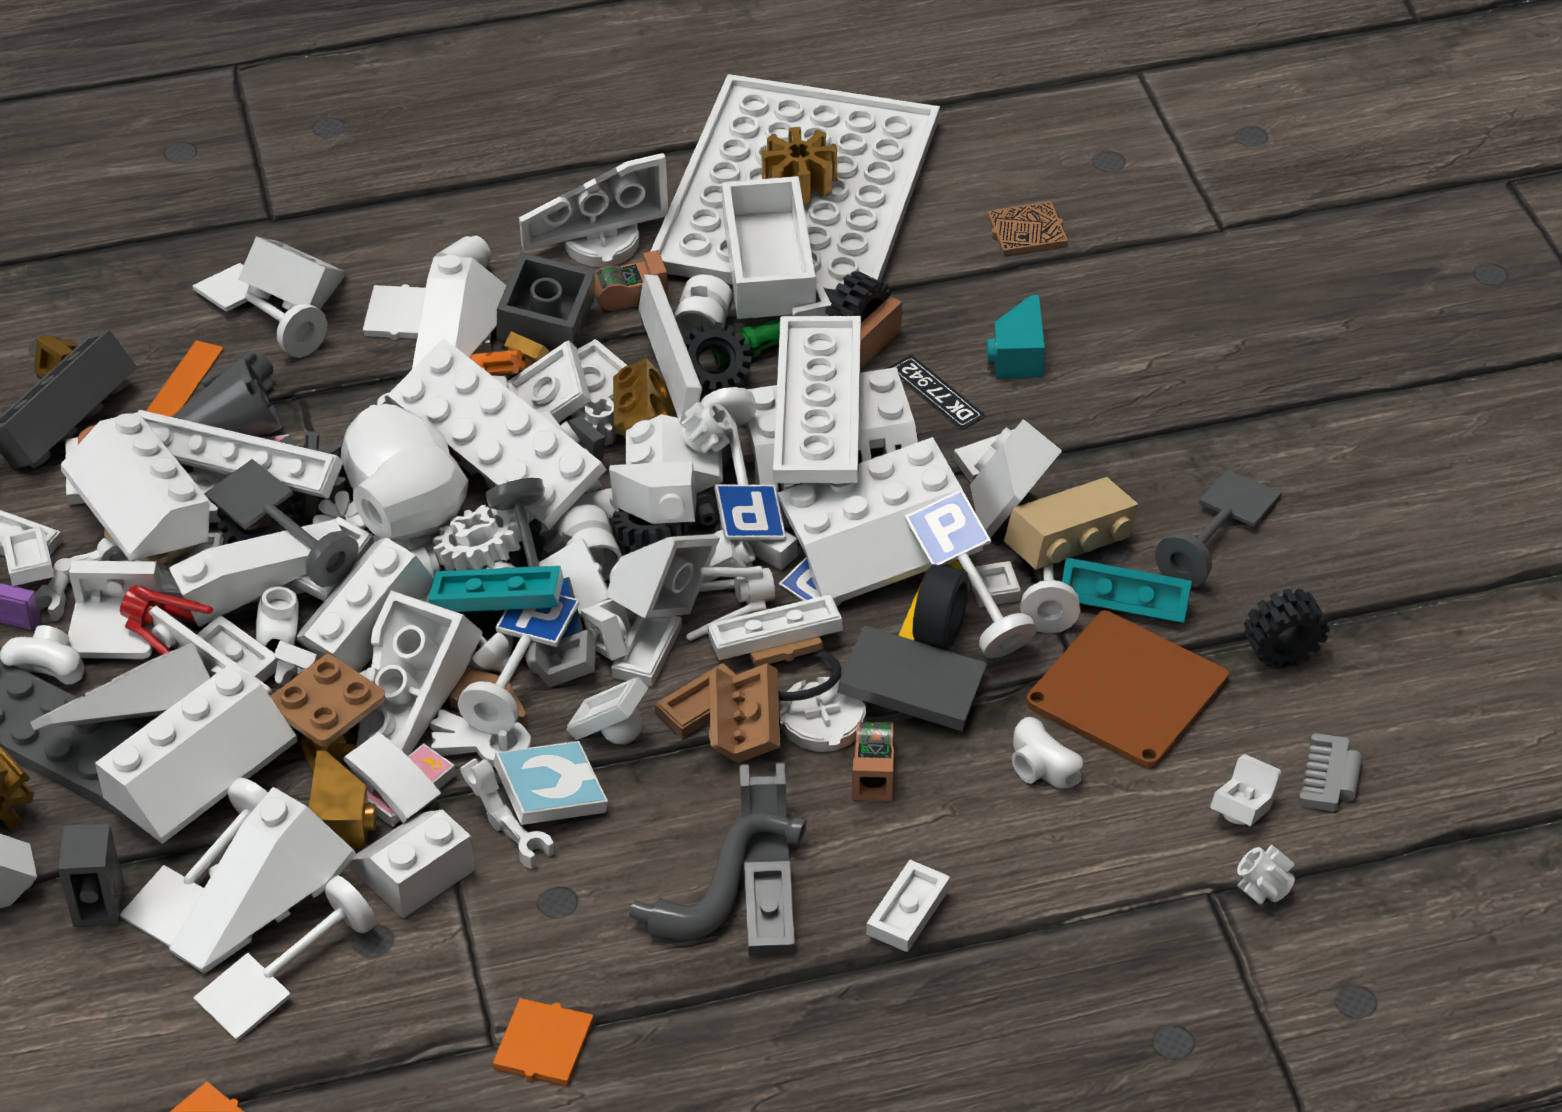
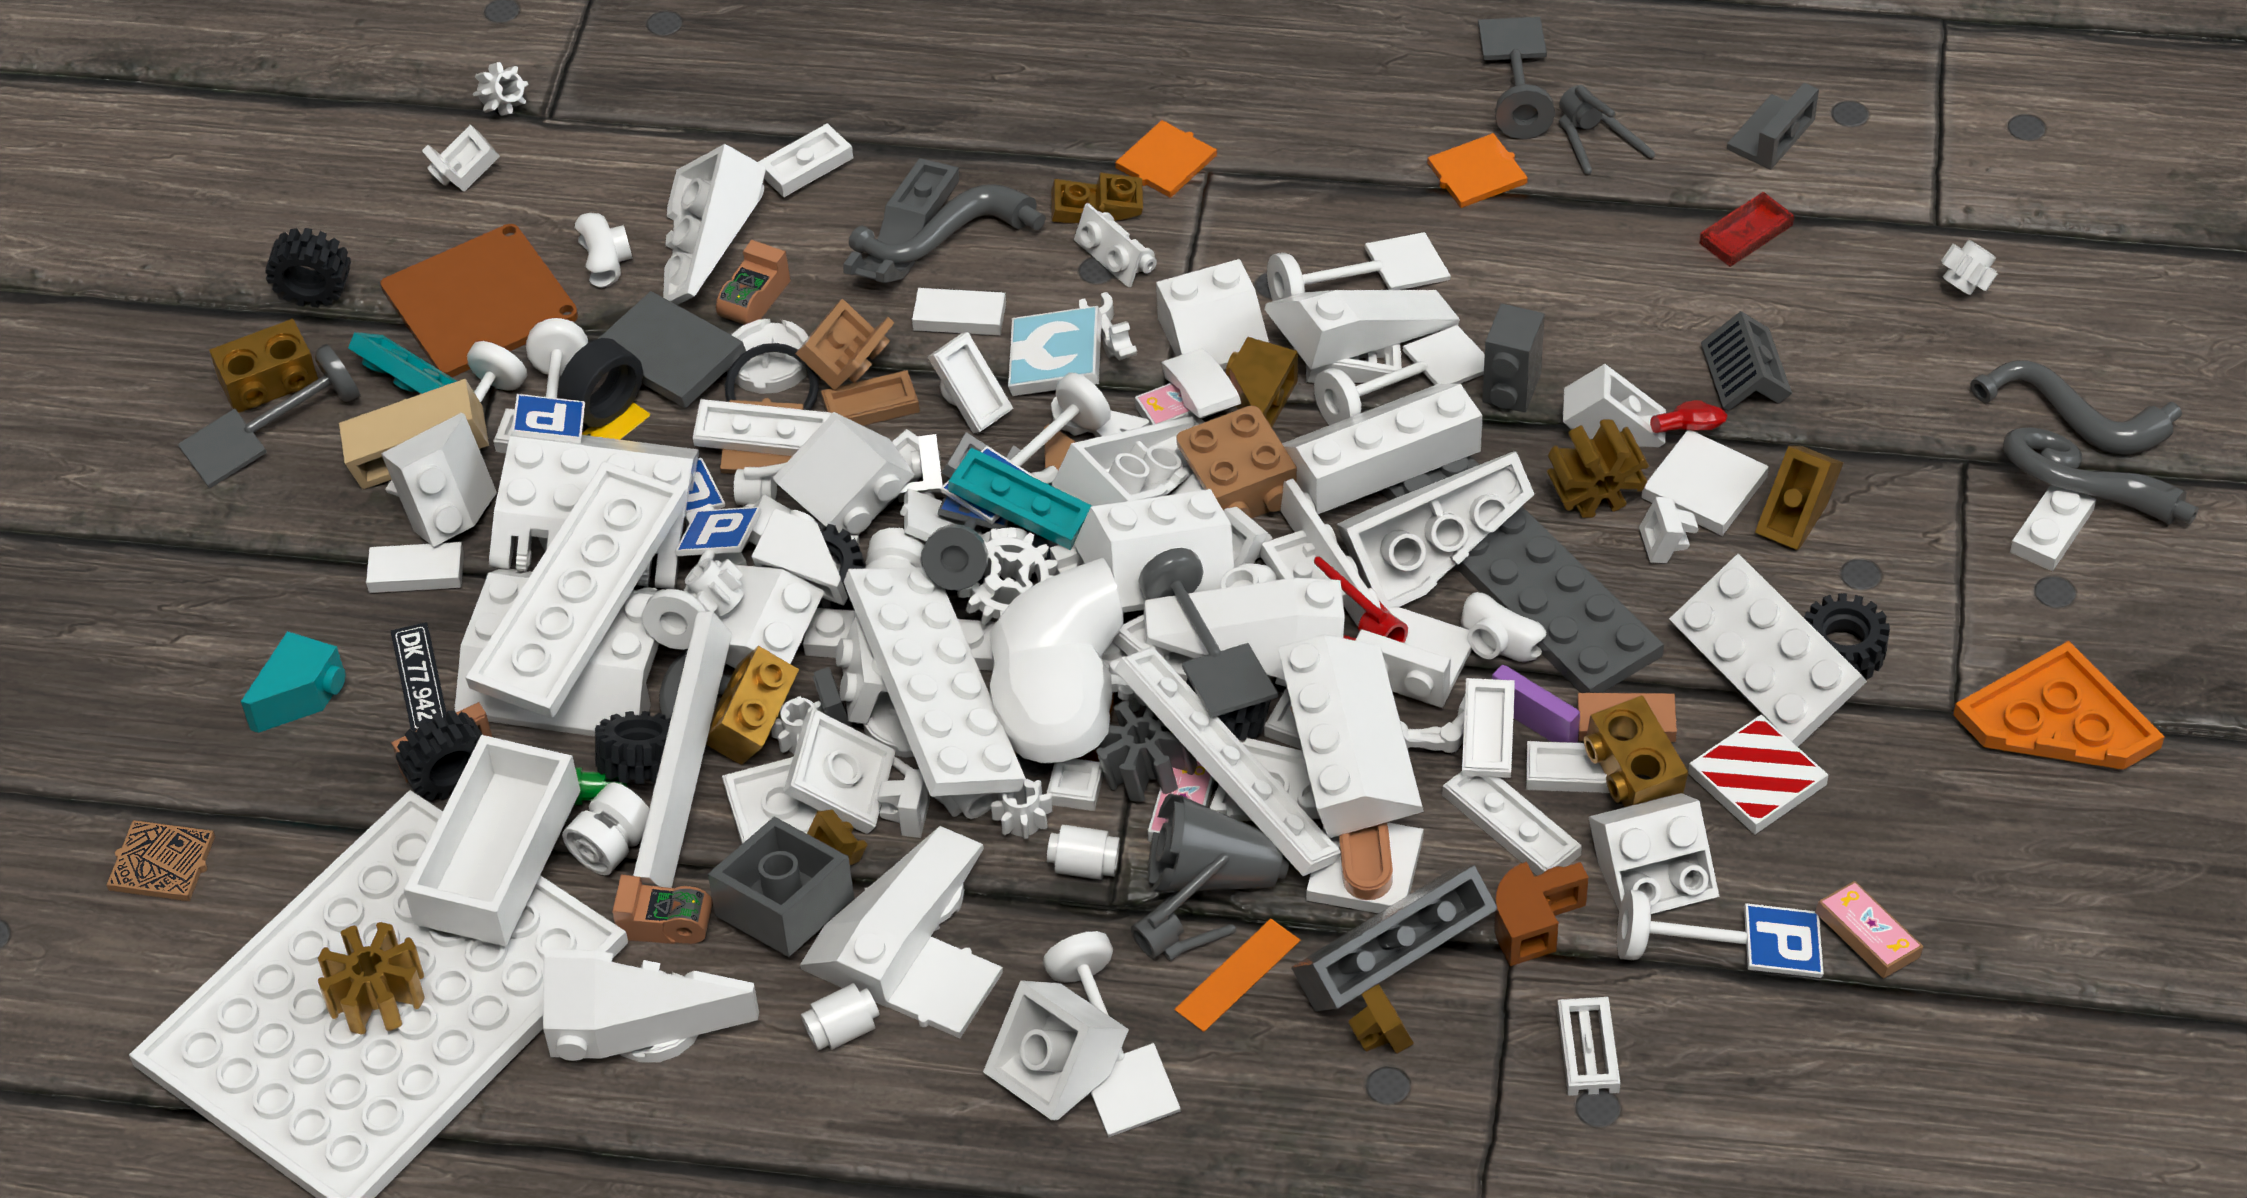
camera: 155 degrees left, 5 degrees up
orange piece [470,350,526,376] -> none
light grey piece [1299,733,1362,812] -> none
none -> pearl gold brick [209,319,318,413]
none -> white wedge [663,144,766,305]
none -> white tile [912,288,1006,335]
none -> white brick [1047,824,1120,880]
none -> pearl gold slope [1051,172,1143,223]
none -> white hinge [1074,203,1157,288]

